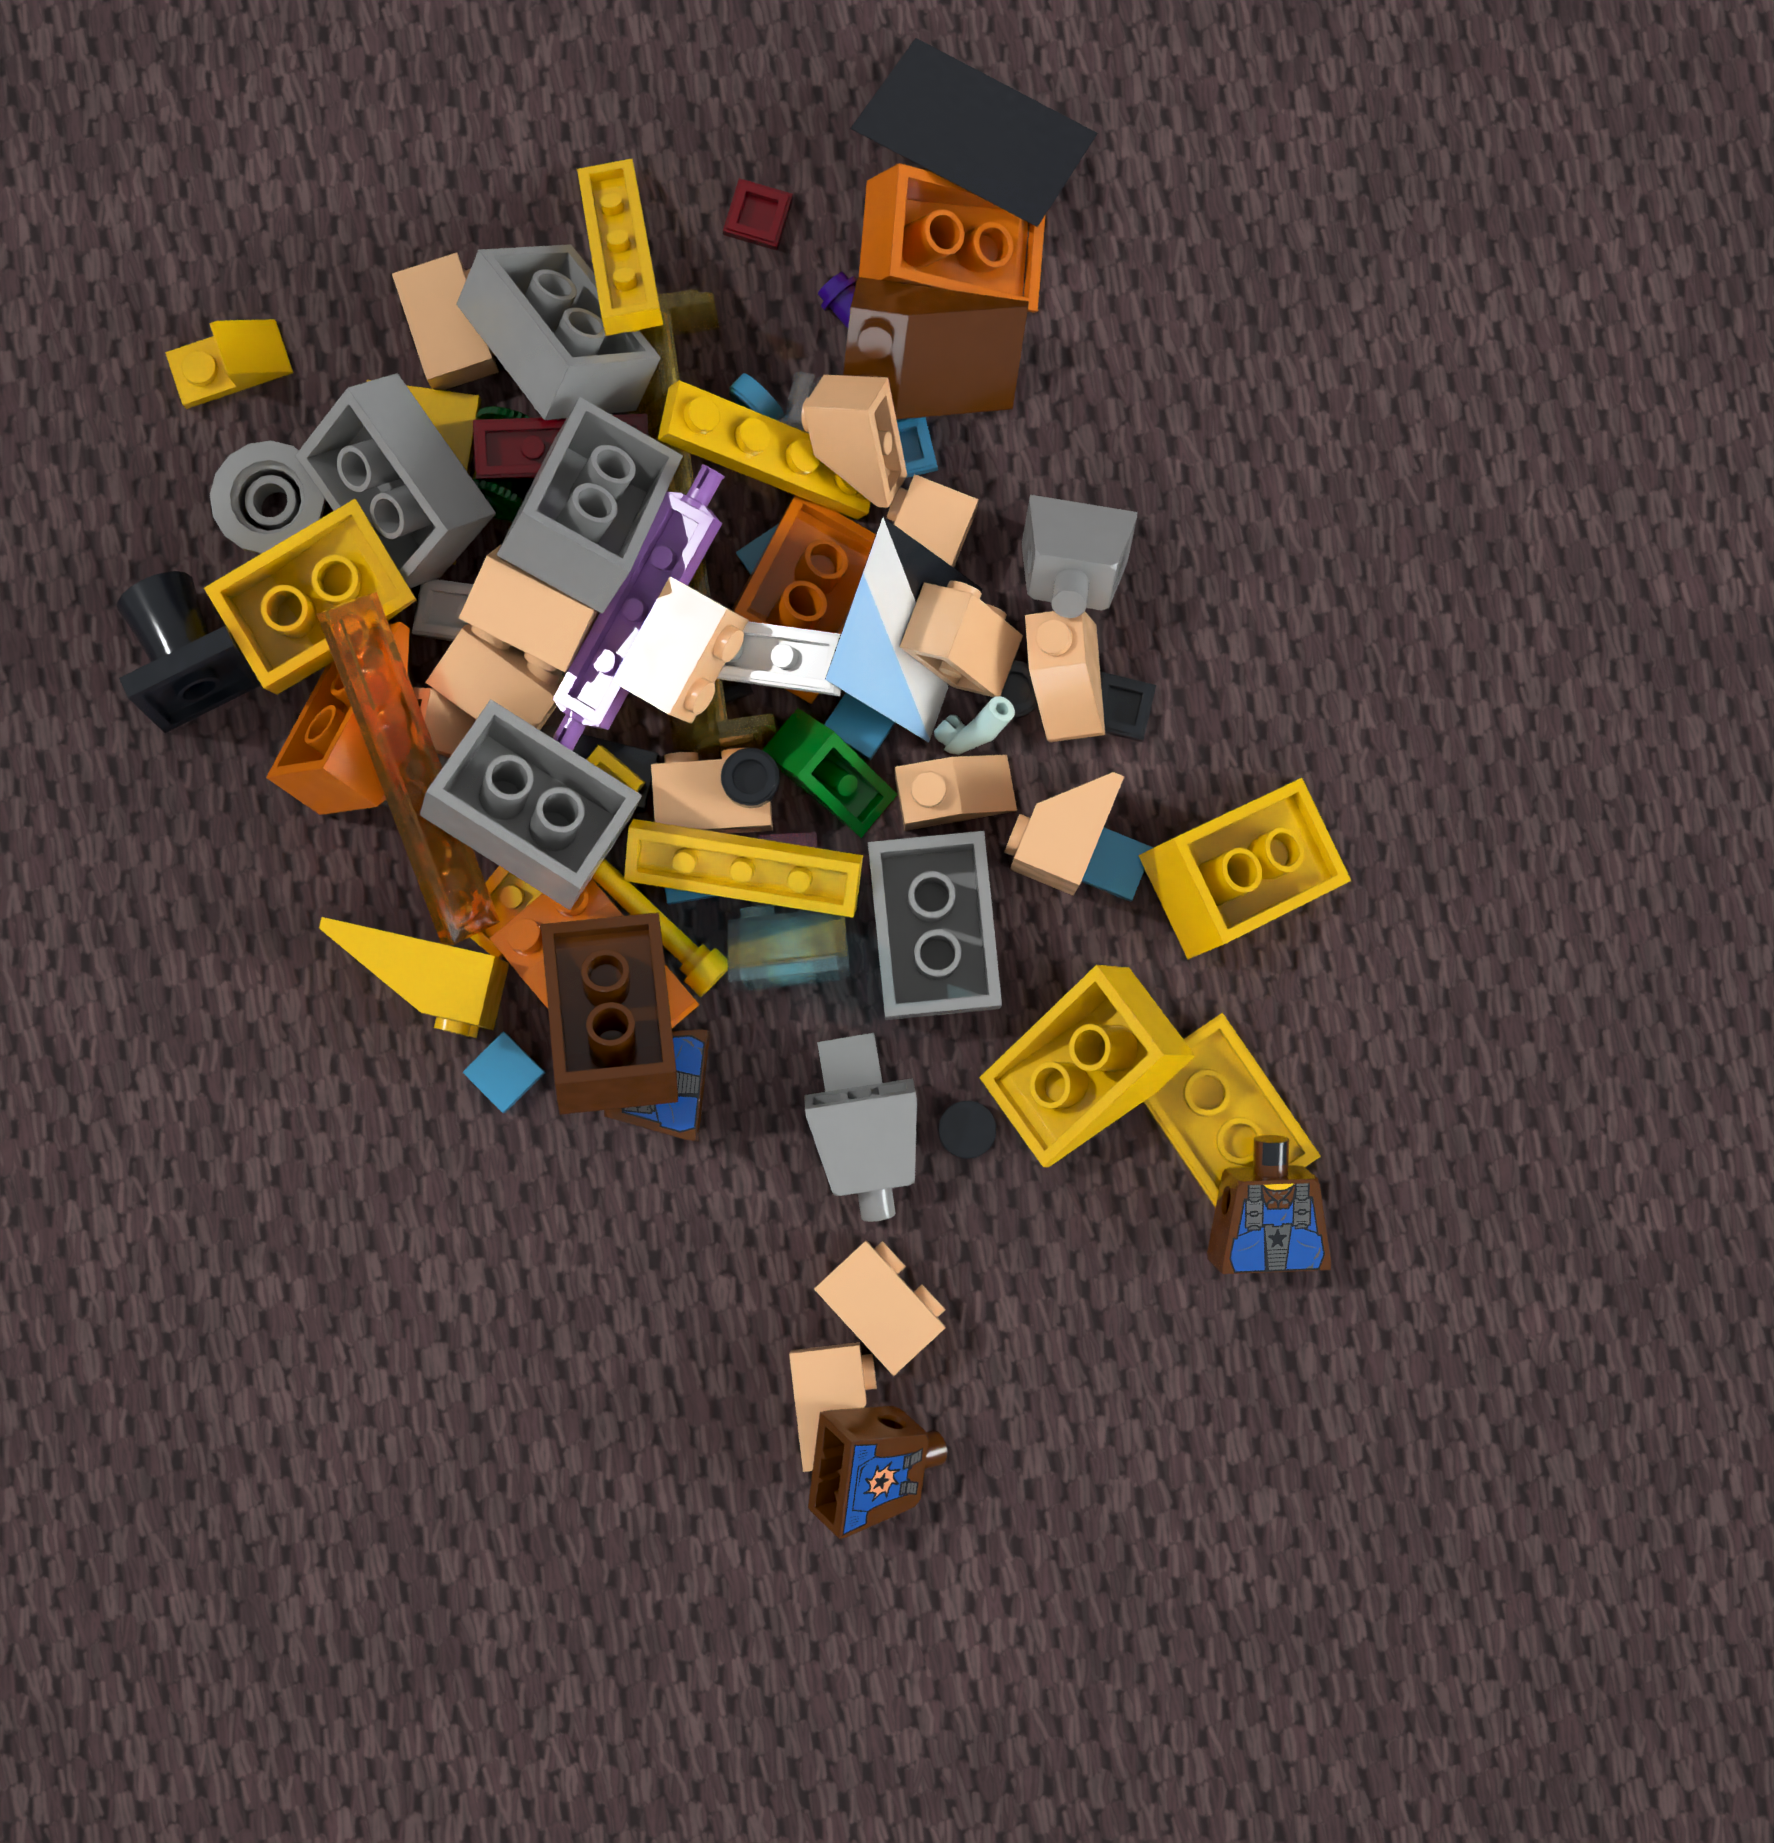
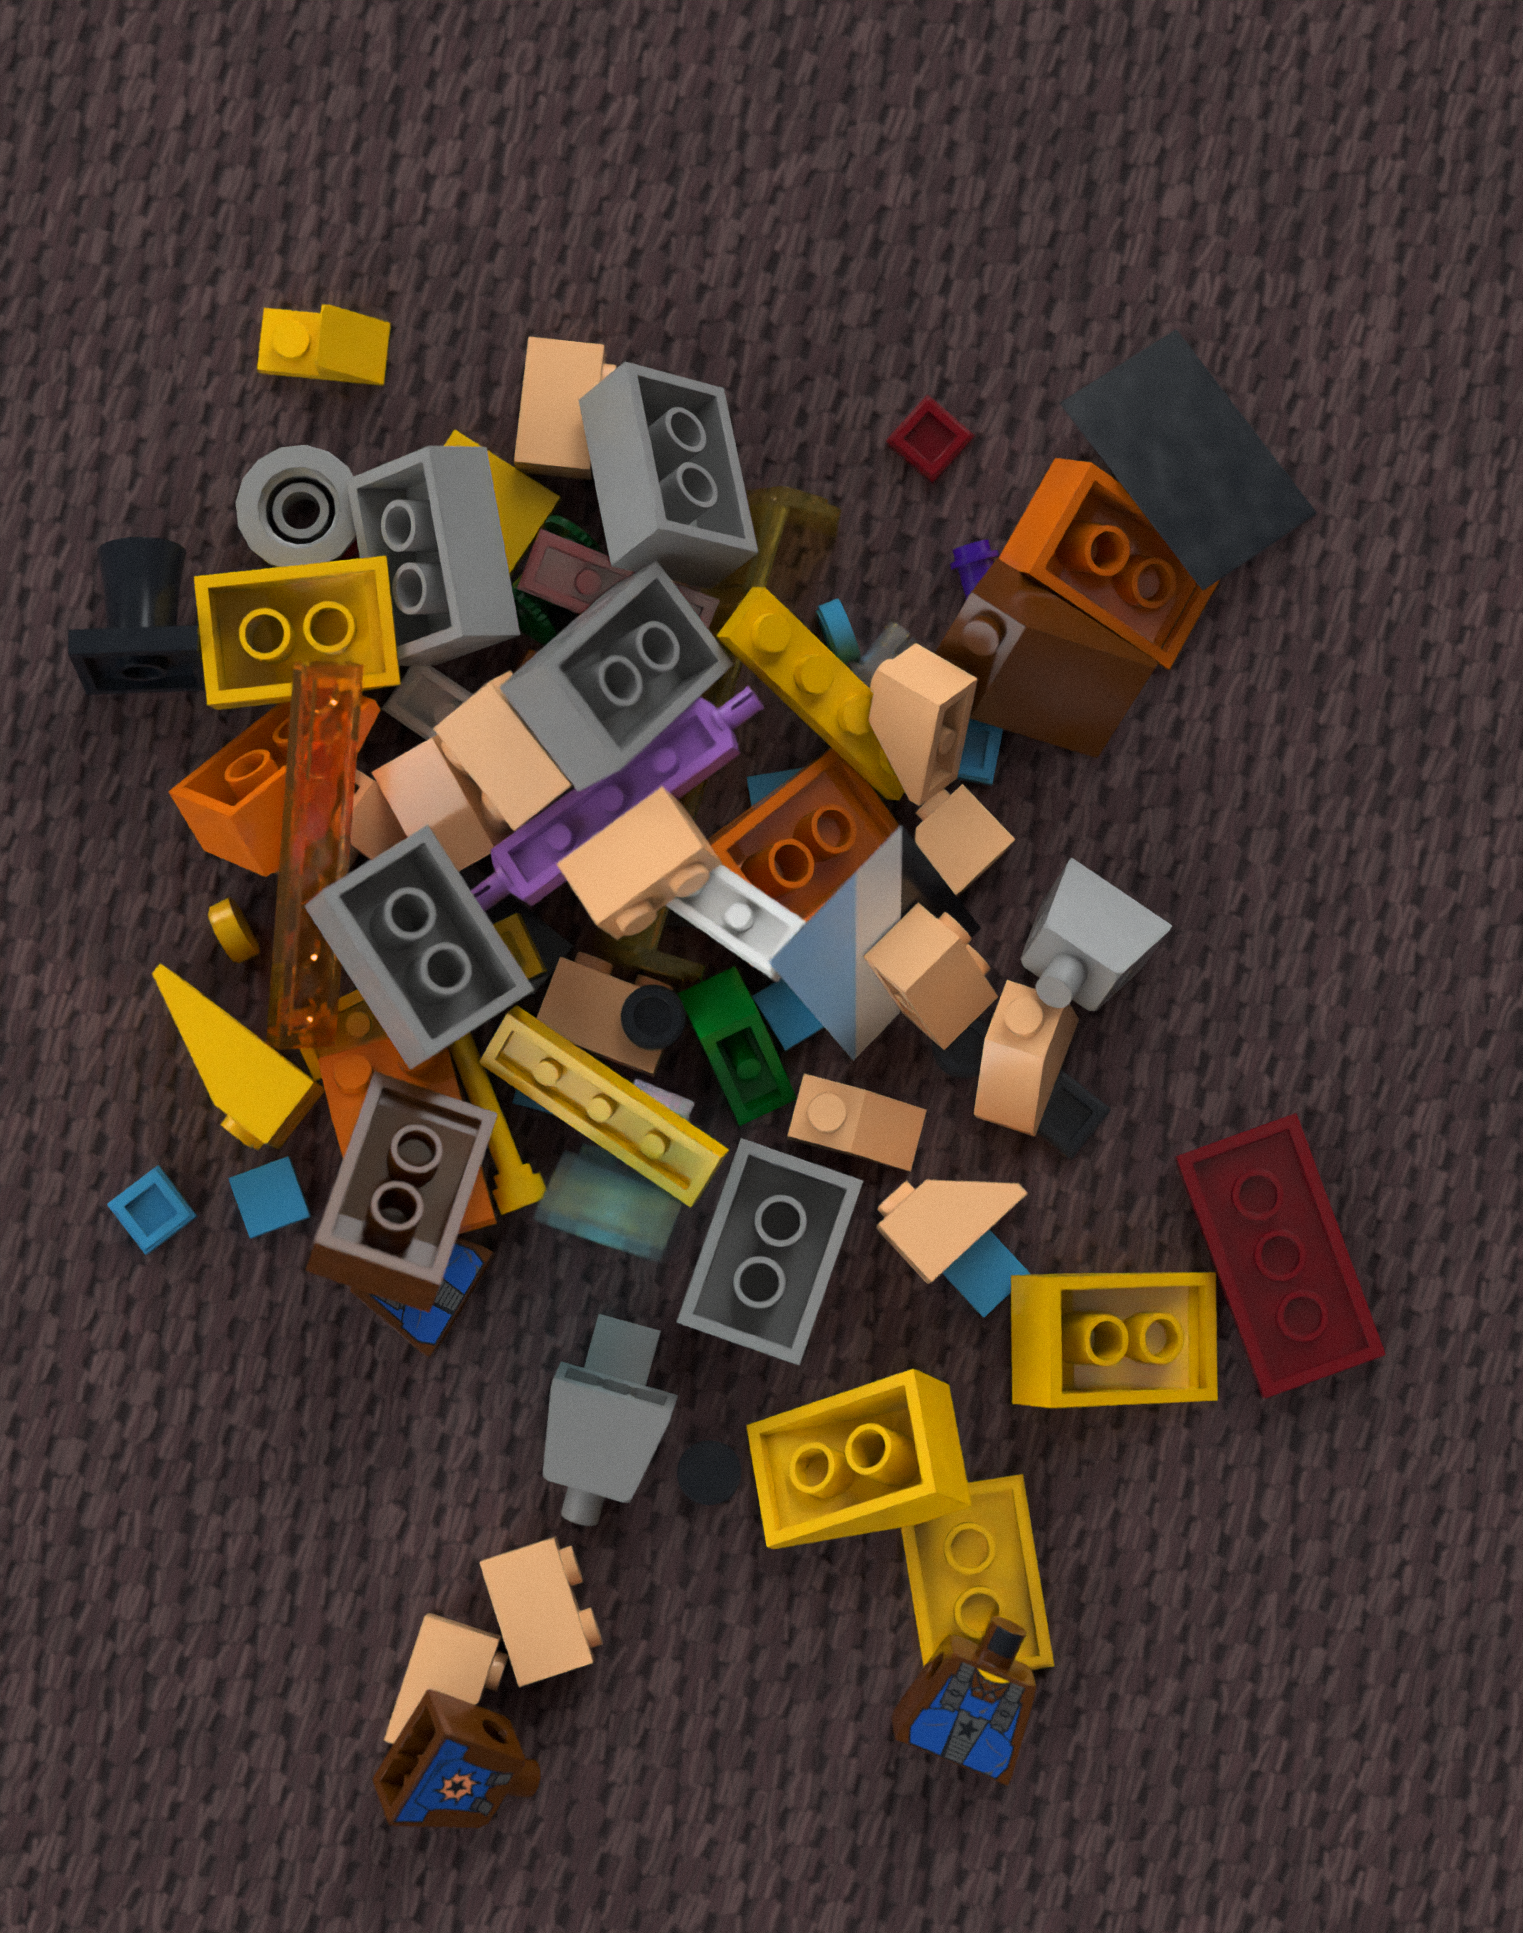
camera: 25 degrees right, 0 degrees up
yellow plate [577,159,663,336] -> none
light aqua arm [934,696,1015,755] -> none
none -> dark azure tile [107,1165,198,1255]
none -> yellow tile [208,897,260,964]
none -> dark red plate [1174,1113,1386,1399]

